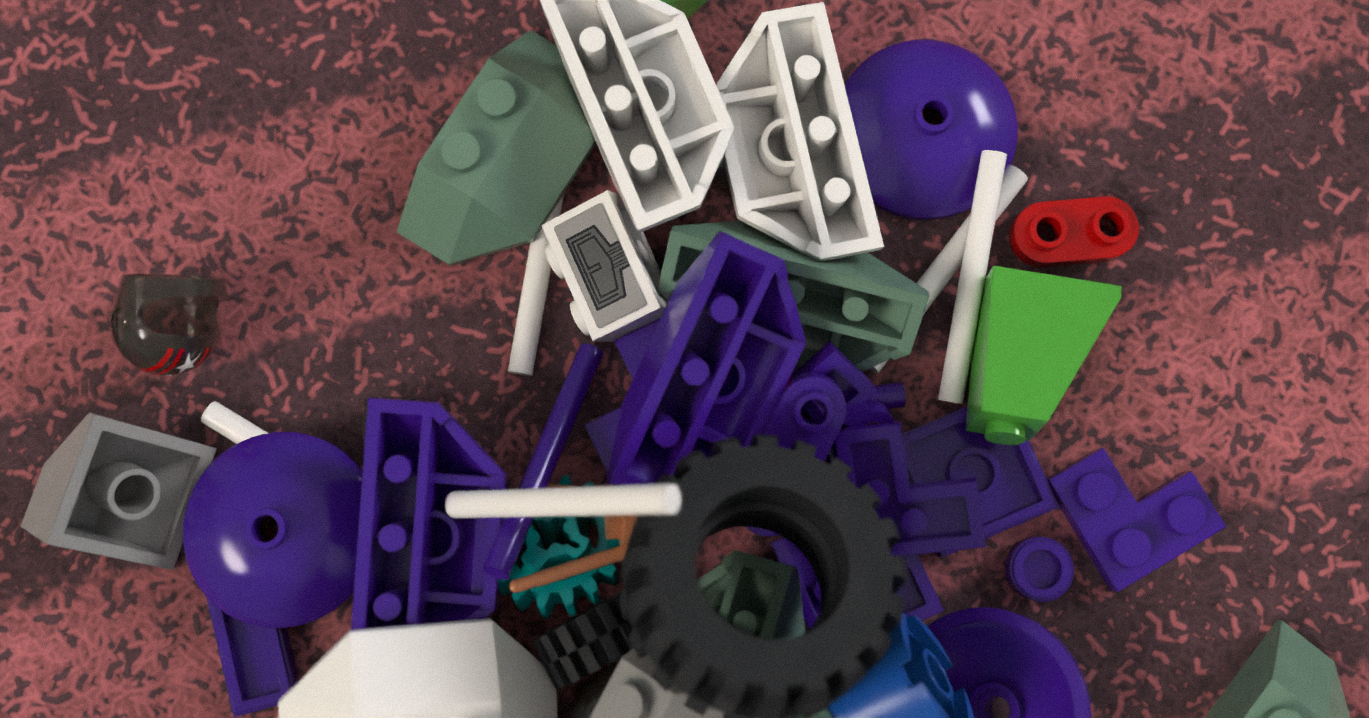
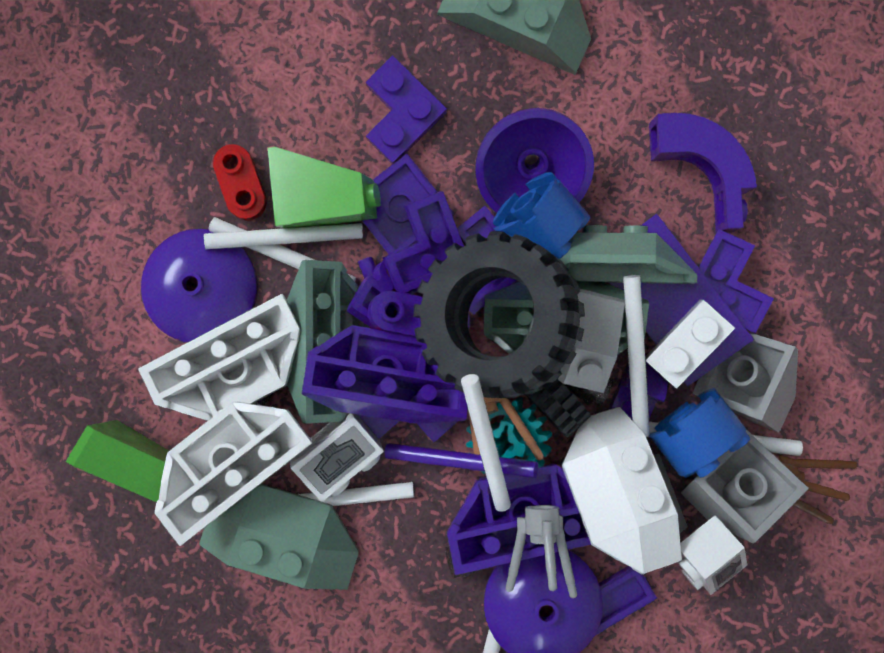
camera: 110 degrees left, 5 degrees up
dark purple tile [1005,537,1074,602] -> none
none -> light grey plant [506,505,577,598]

